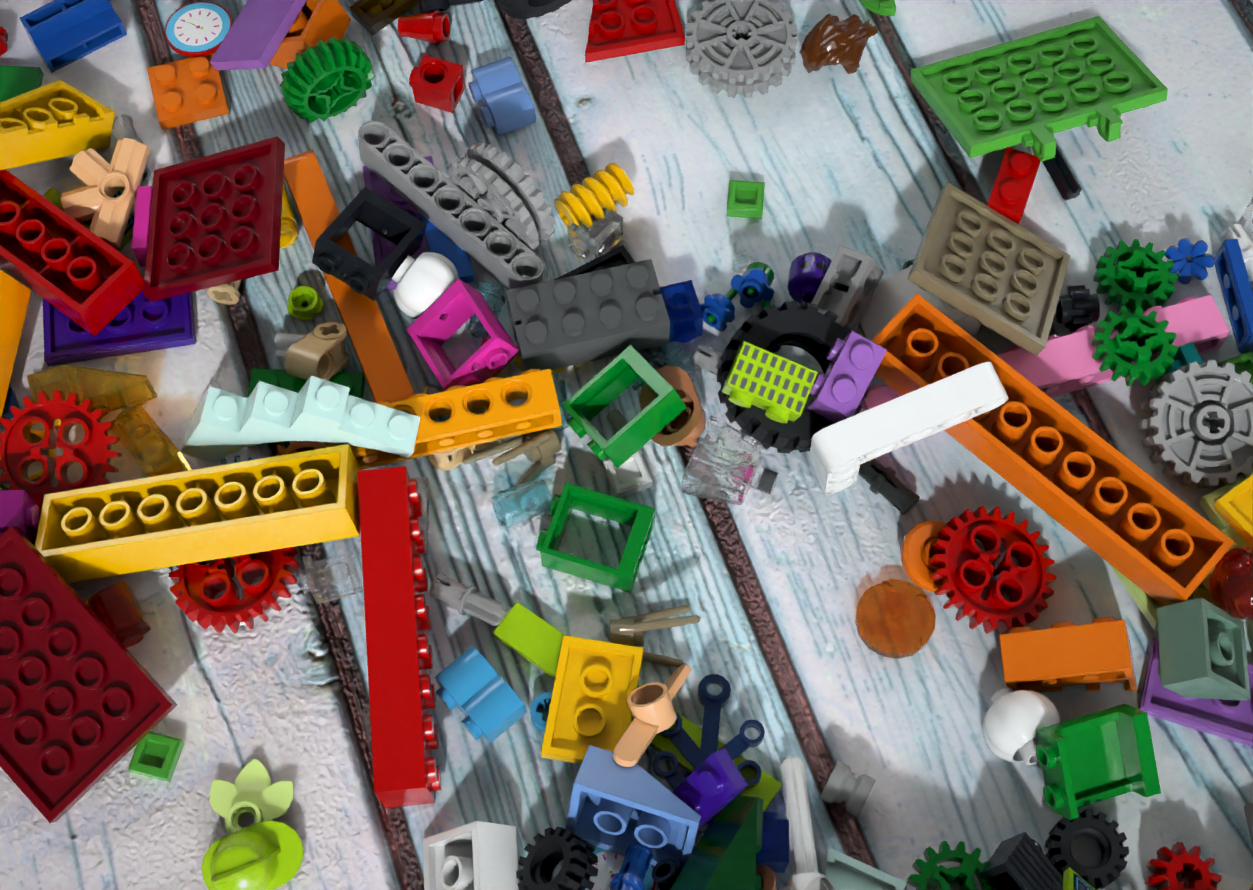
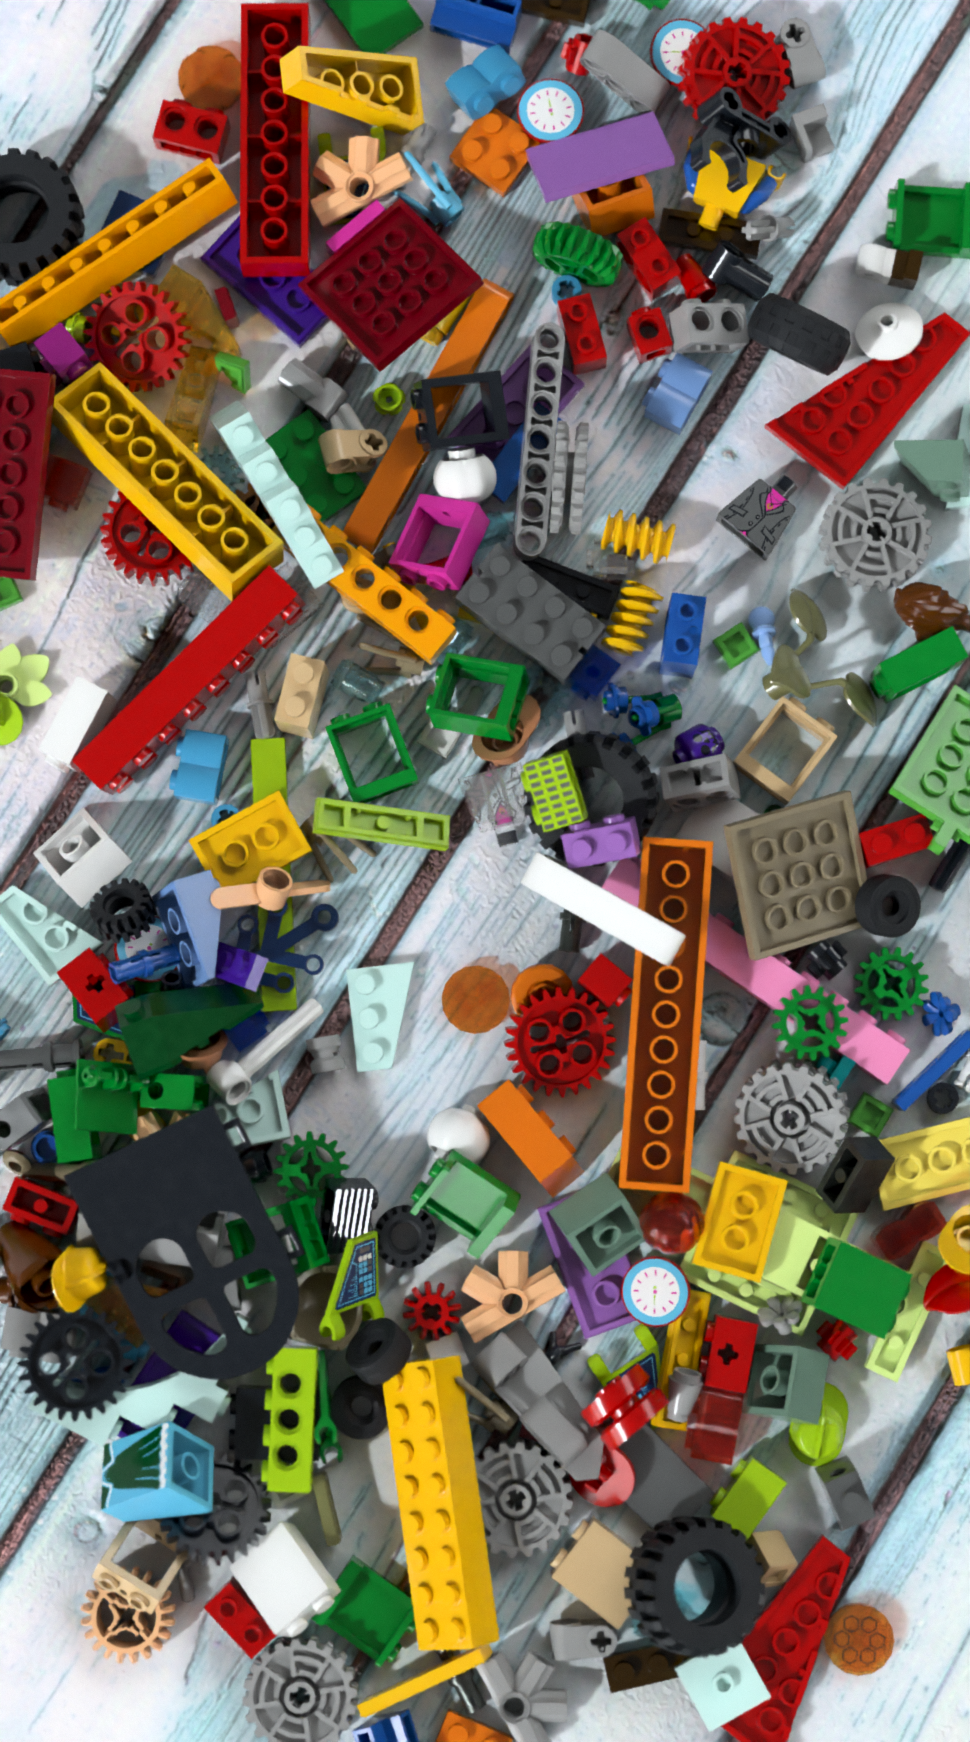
camera: 55 degrees right, 20 degrees up
none -> white brick [39,676,117,774]
none -> dark red tile [214,286,240,330]
none -> bright green tile [214,351,251,394]
none -> tan brick [274,653,330,739]
none -> light grey piece [278,358,349,423]
none -> lime plate [313,797,451,851]
none -> light aqua wing [346,962,415,1072]
none -> medium azure plant [391,151,465,227]
none -> dark azure brick [445,45,526,120]
none -> light nougat piece [460,1251,566,1344]
none -> dark azure bush [552,275,582,305]
none -> red brick [557,293,607,375]
none -> red brick [577,953,633,1009]
none -> yellow piece [601,580,664,657]
none -> red brick [615,217,682,302]
none -> blue window [658,592,706,678]
none -> light grey brick [669,298,749,353]
none -> dark grey torso [716,474,797,561]
none -> tan window [733,696,838,806]
none -> light blue bar [748,606,776,666]
none -> olive plant [762,588,877,727]
none -> black tyre [855,874,921,938]
none -> green window [869,626,969,704]

